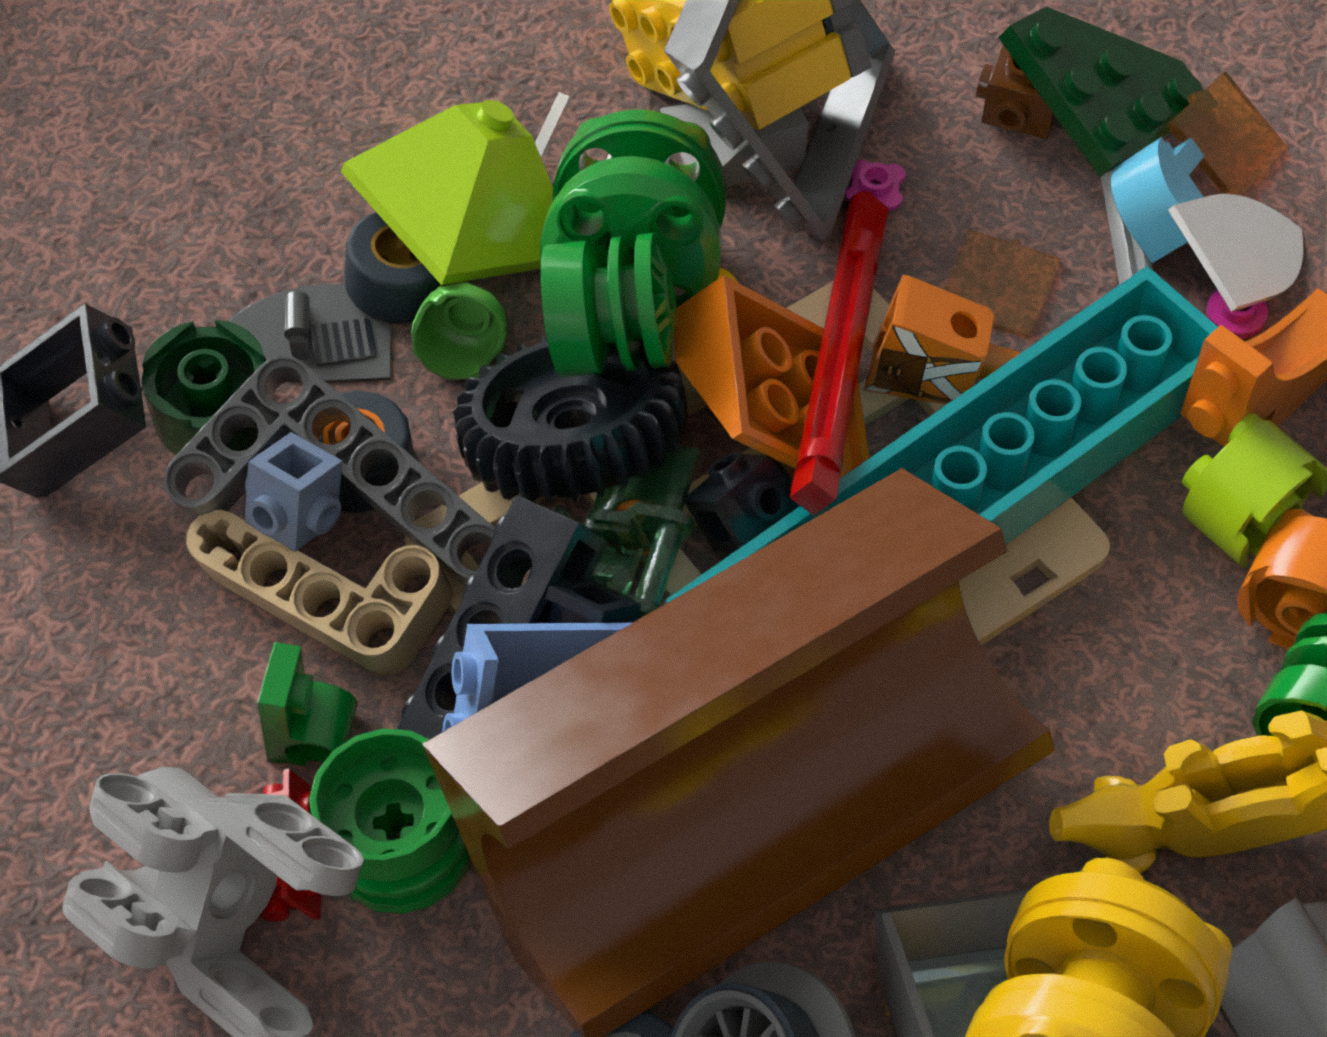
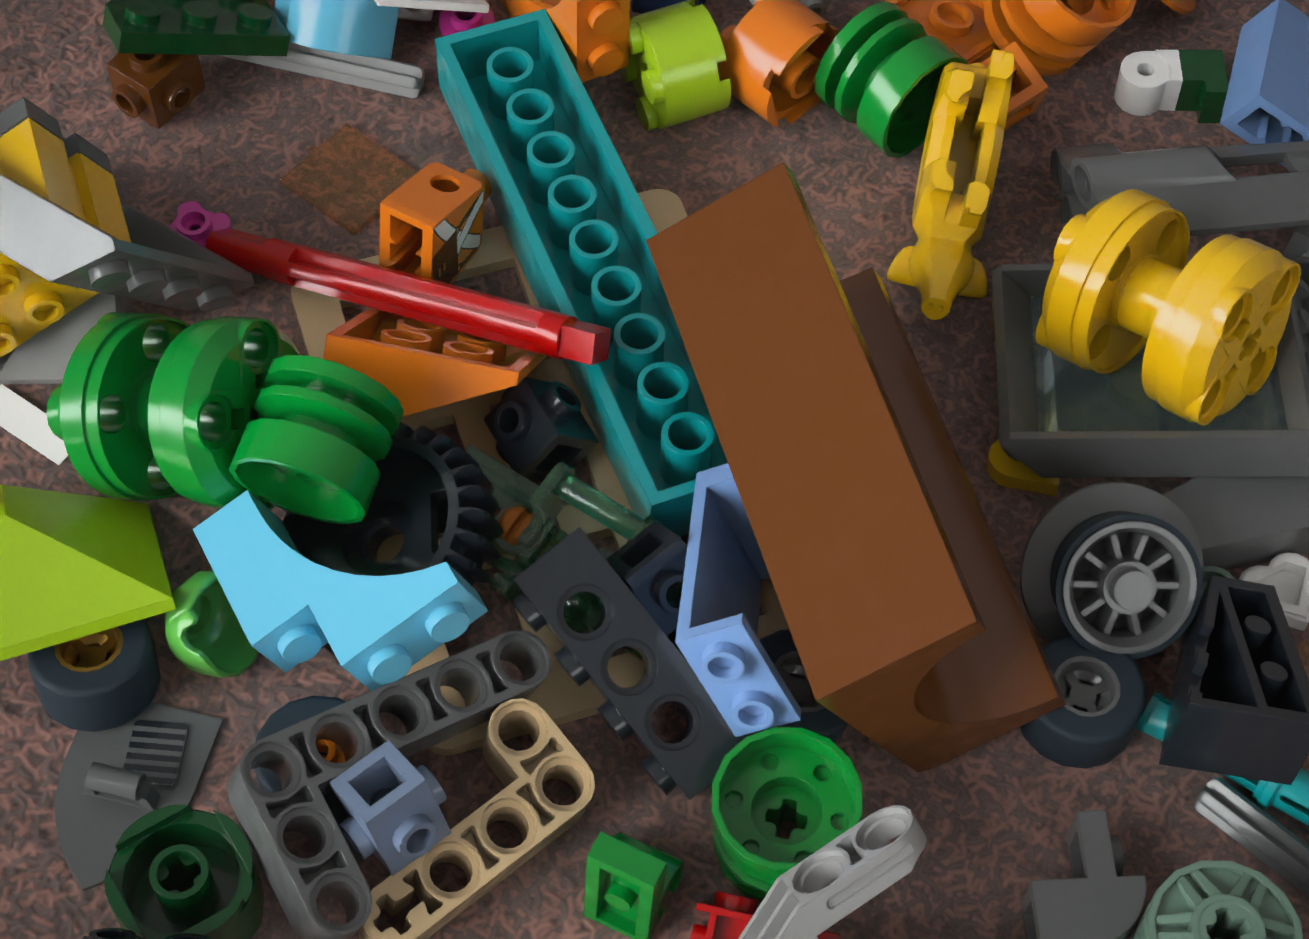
camera: 75 degrees left, 0 degrees up
none -> medium azure arch [193,490,488,691]

